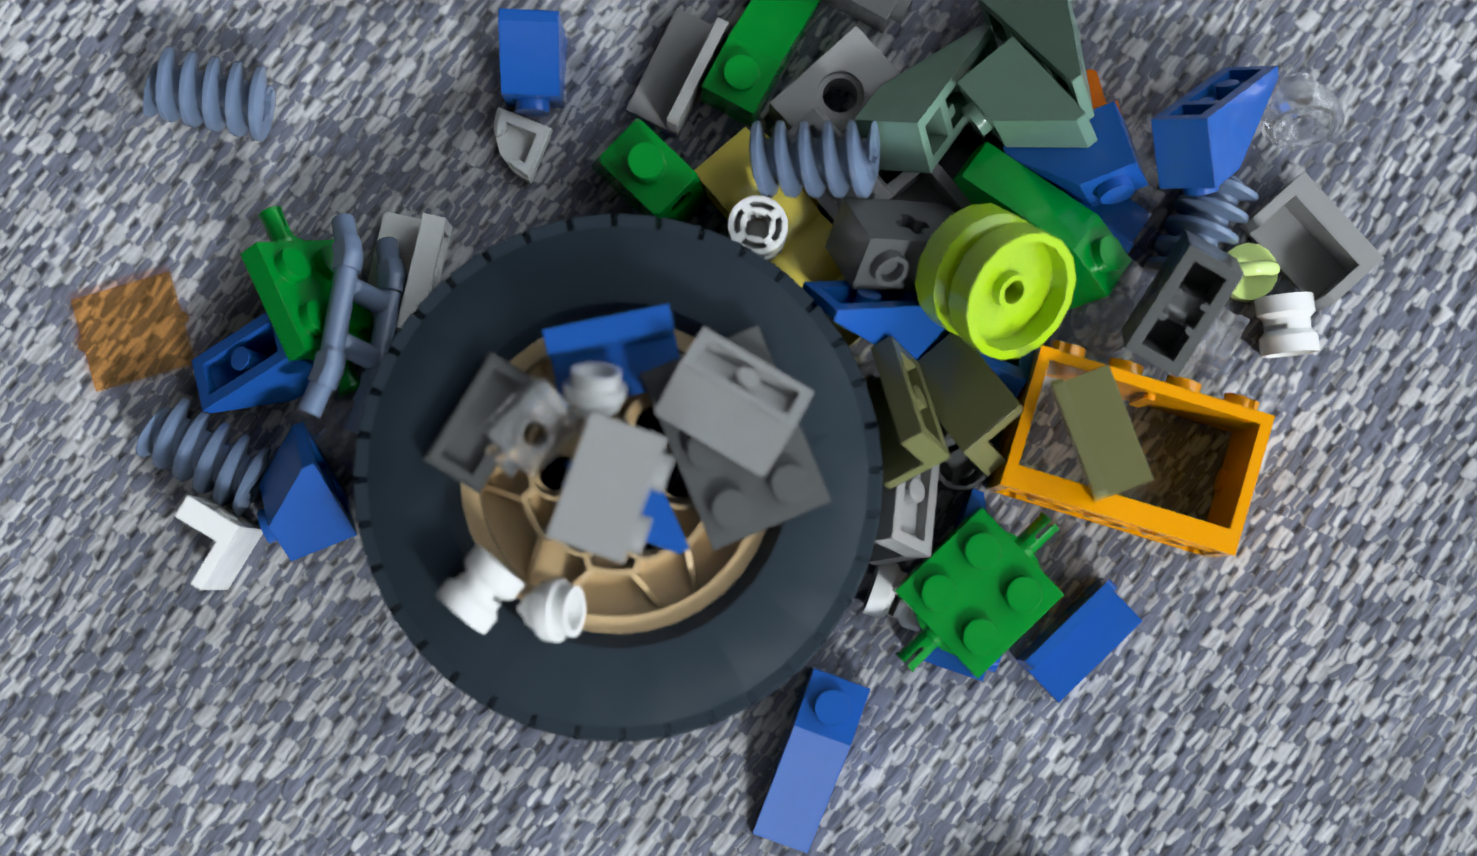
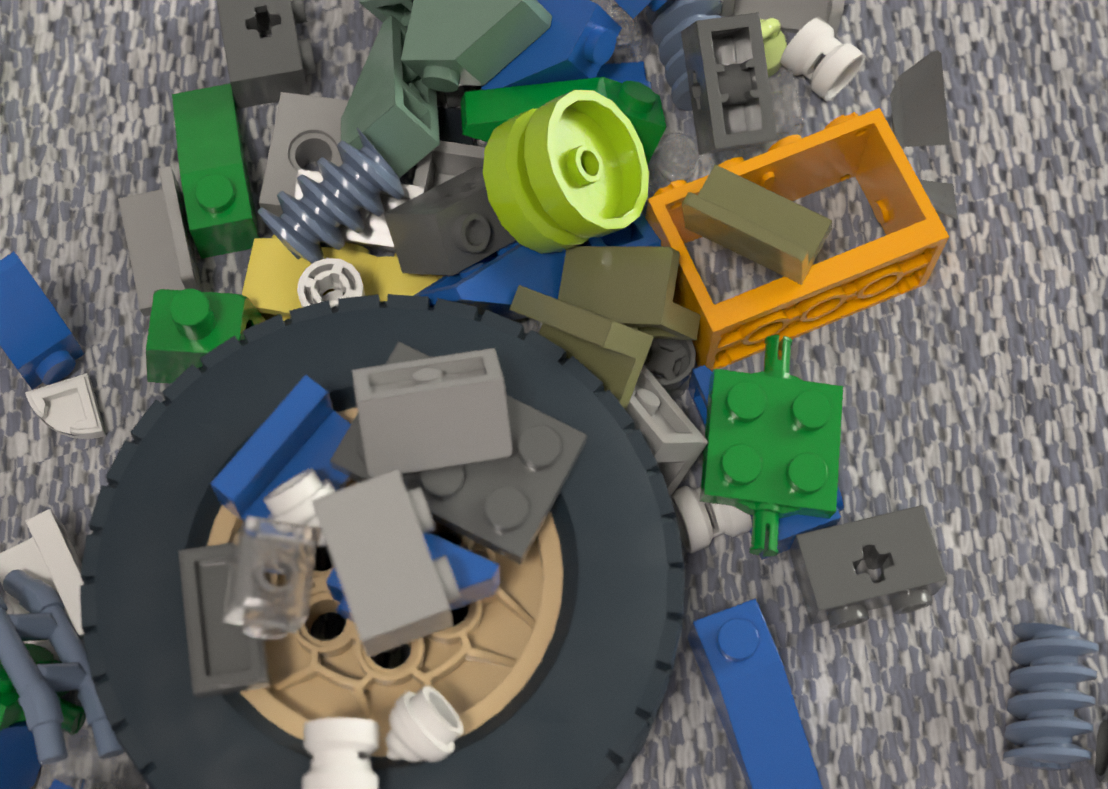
camera: 35 degrees left, 15 degrees down
blue panel [1016,578,1142,703] -> none
none -> dark grey brick [789,505,947,630]
none -> dark grey piece [890,50,958,220]

